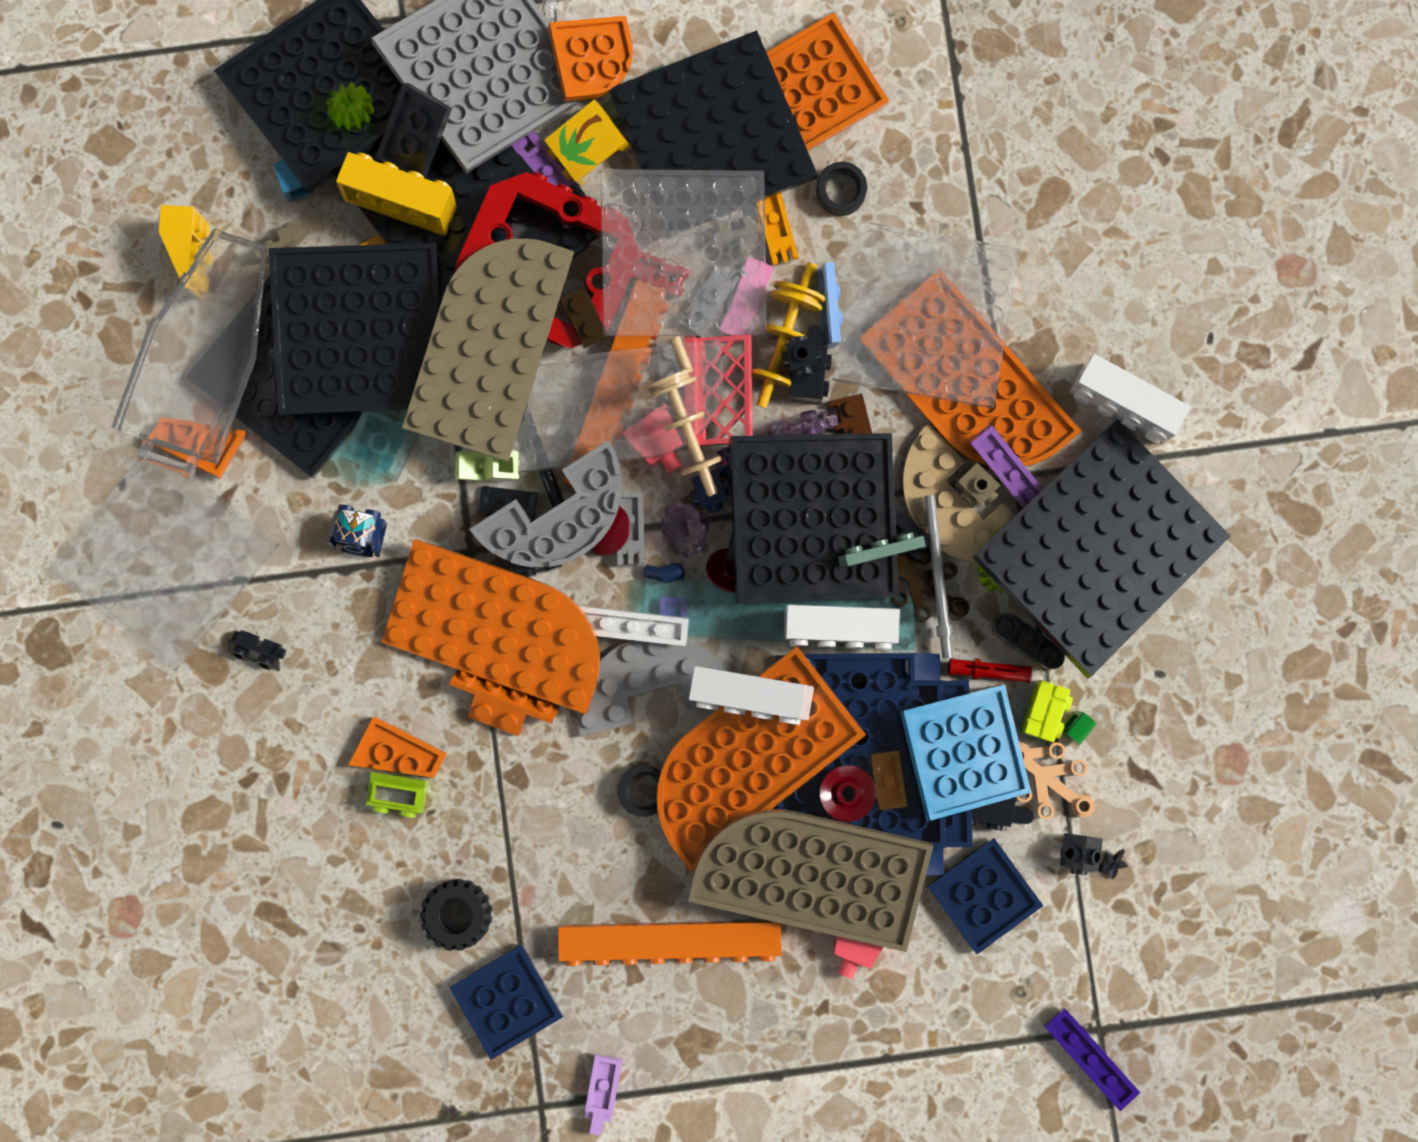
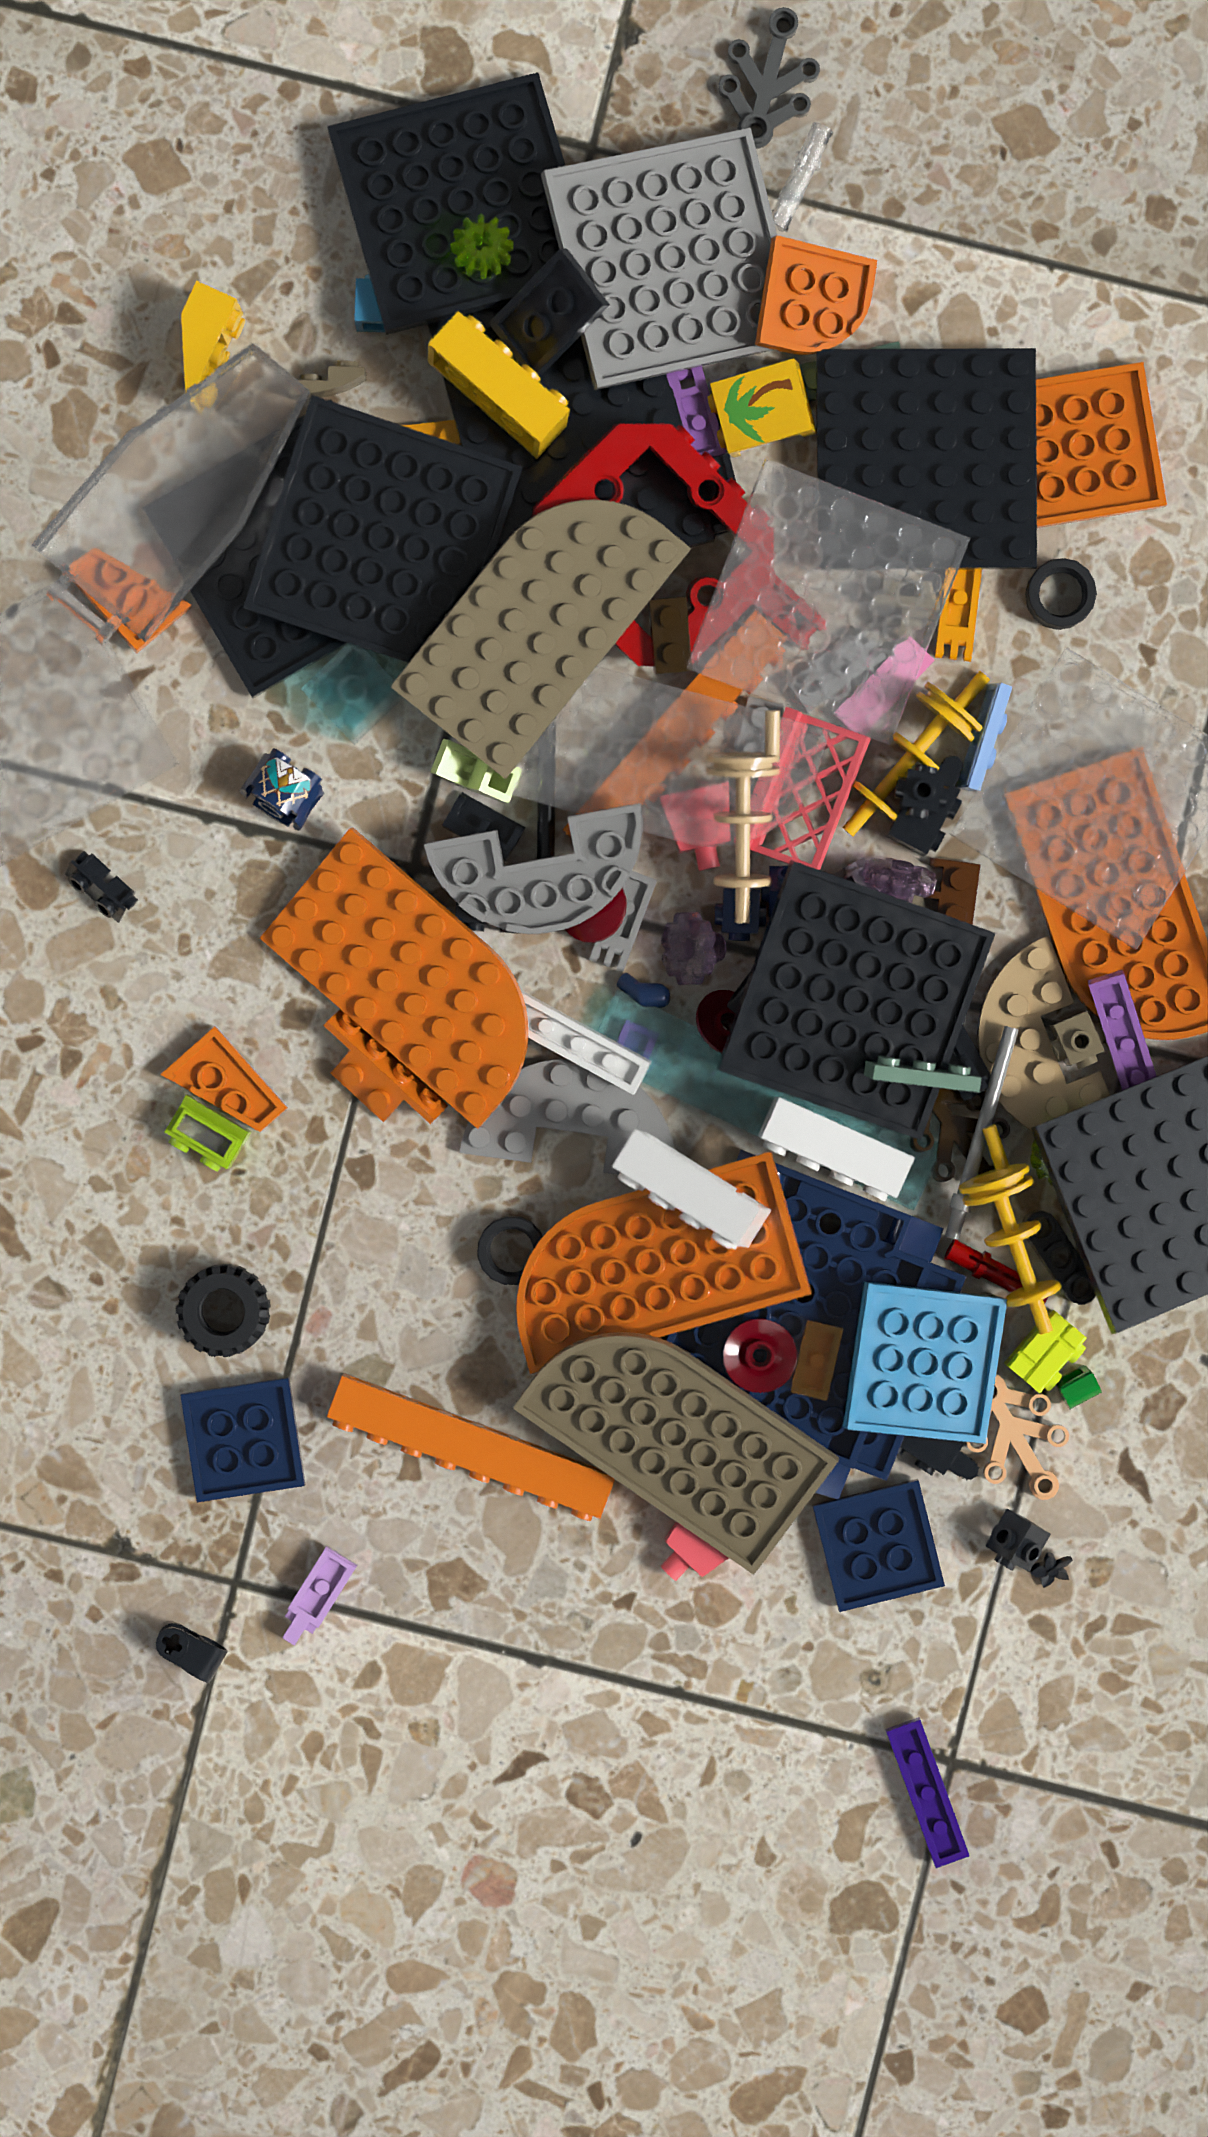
camera: 20 degrees right, 5 degrees up
none -> yellow piece [958,1125,1062,1335]

